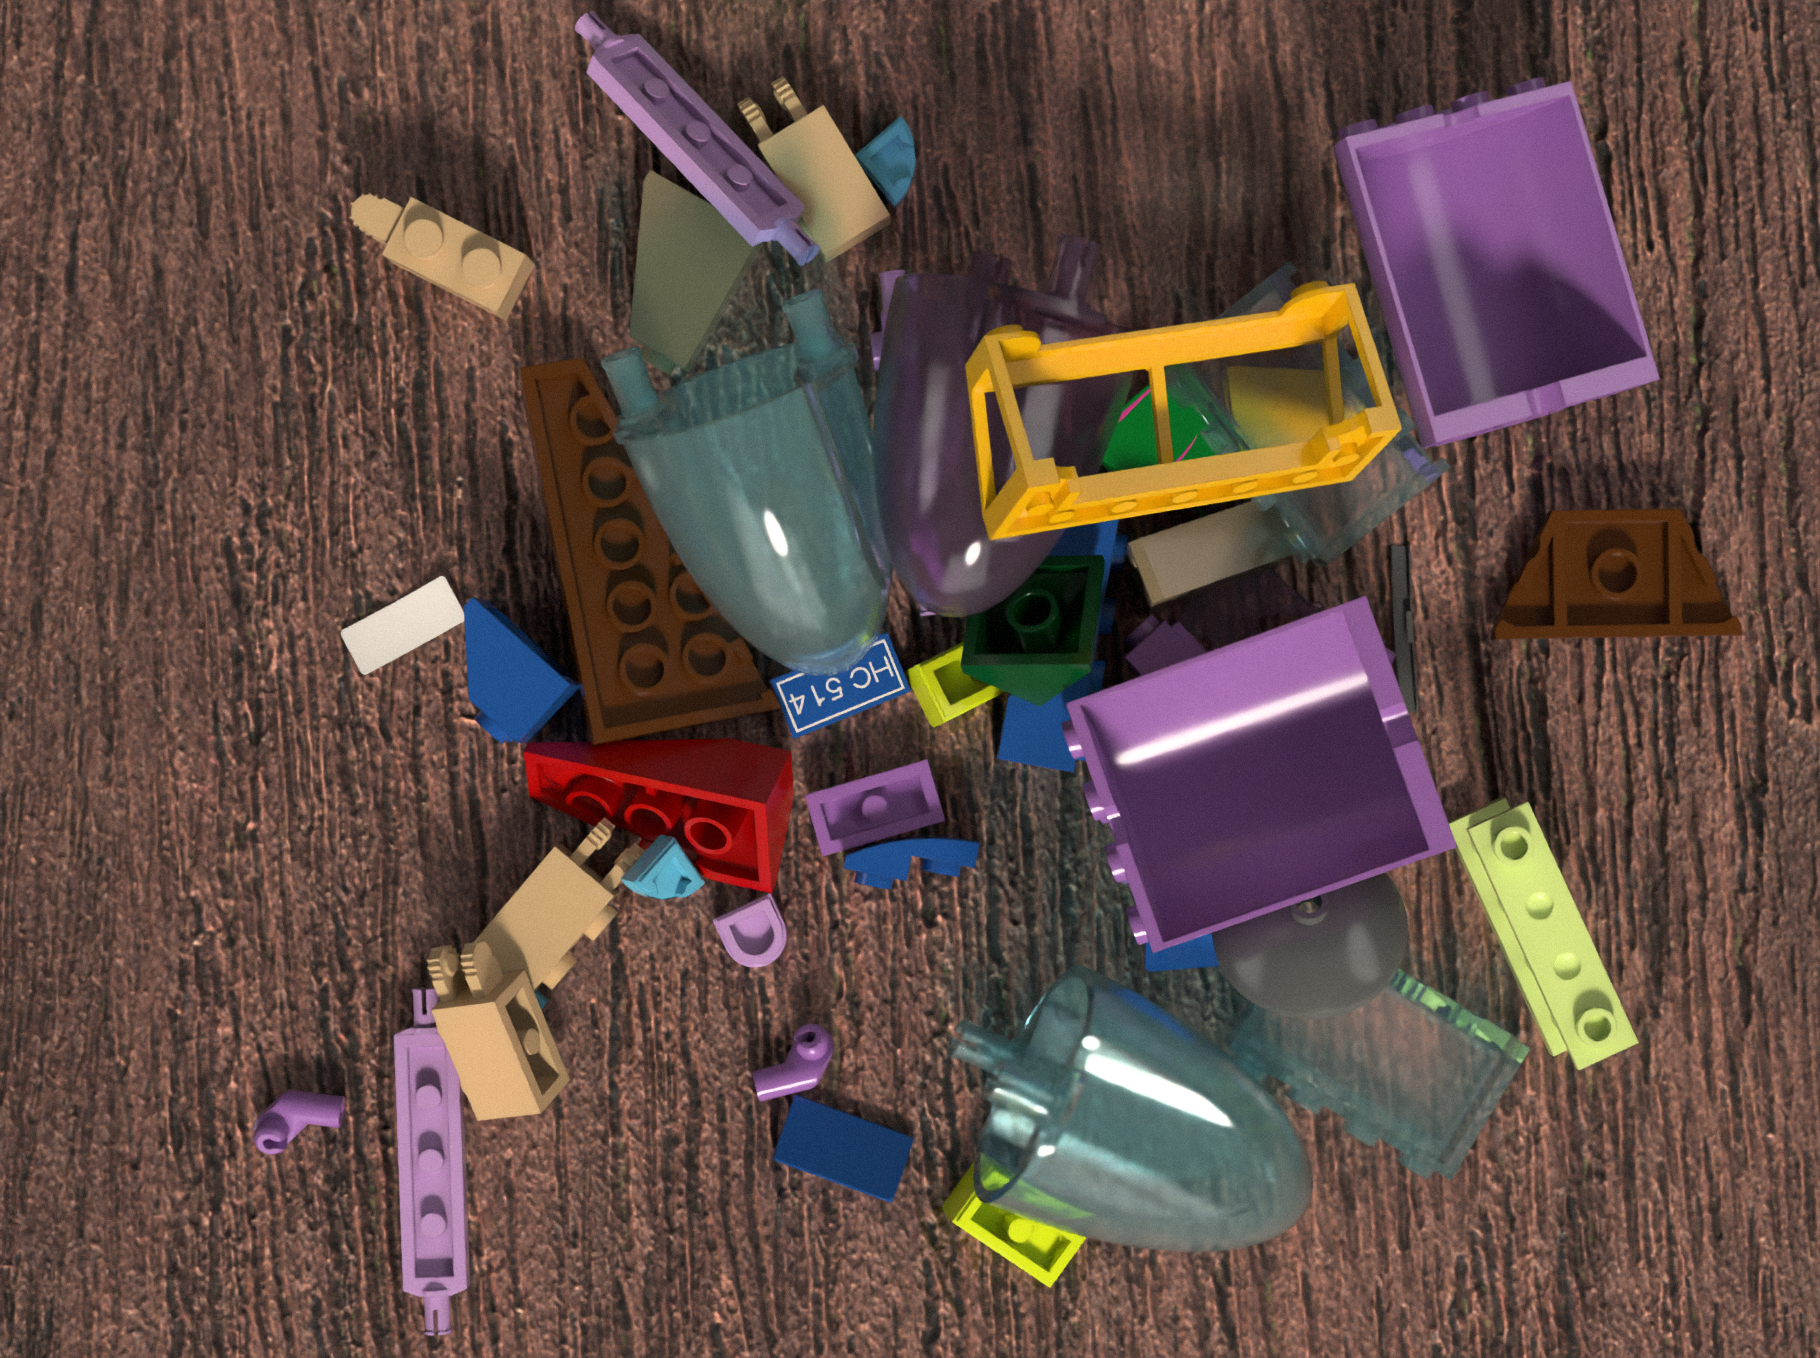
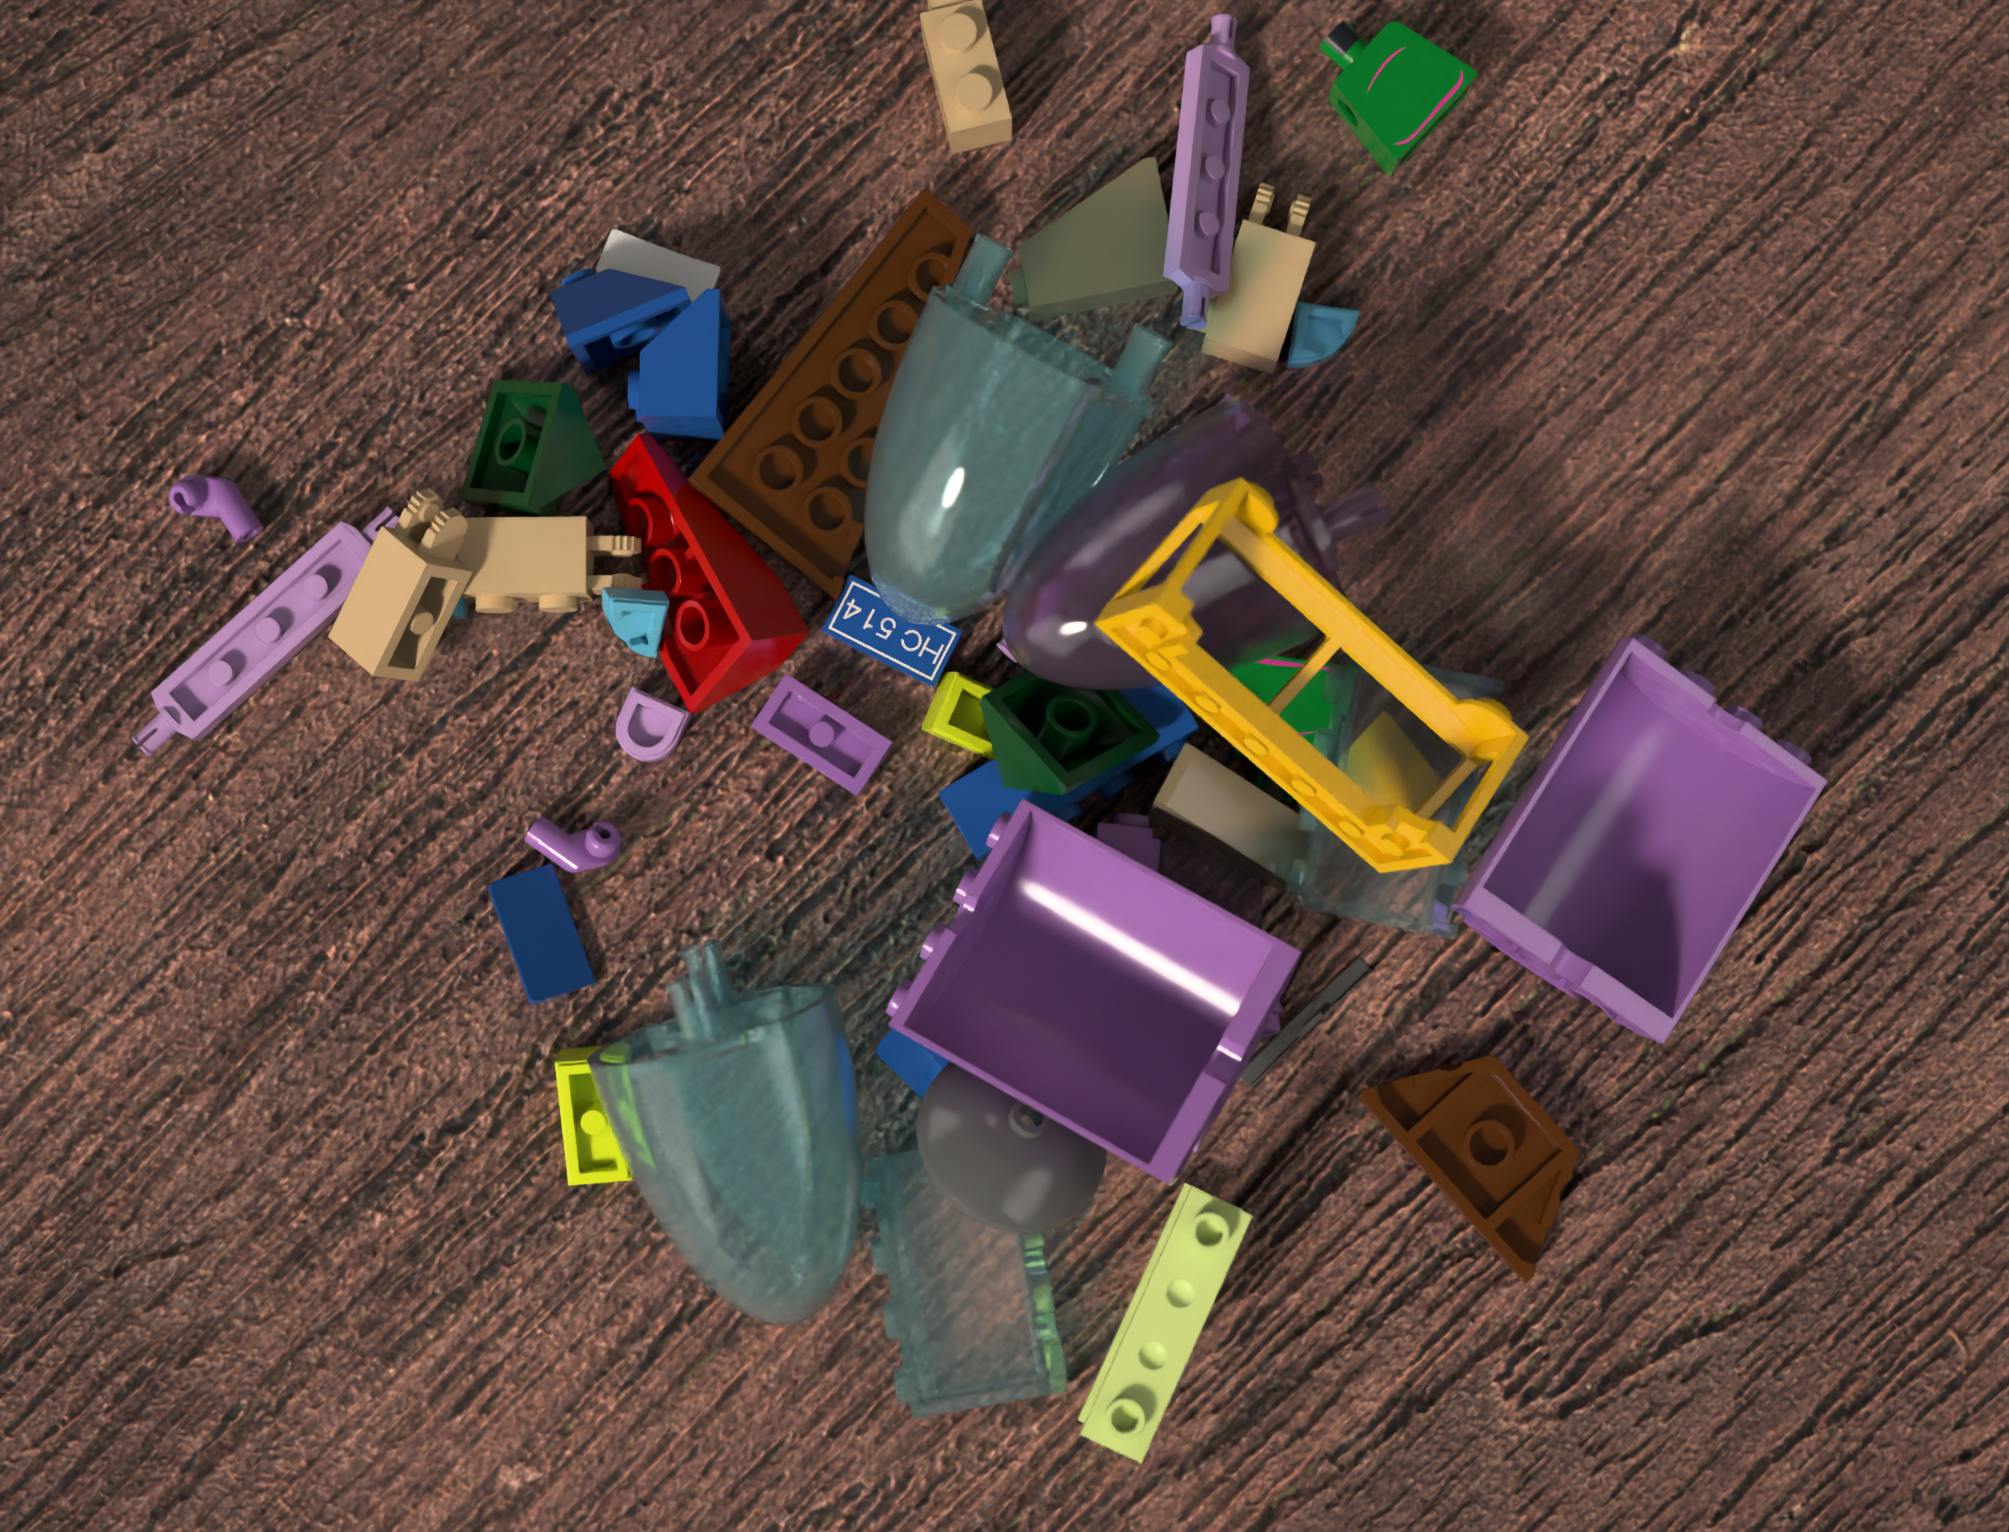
camera: 50 degrees right, 5 degrees down
blue slope [843,836,980,890] -> none
none -> dark green slope [459,380,606,517]
none -> blue slope [550,268,692,375]

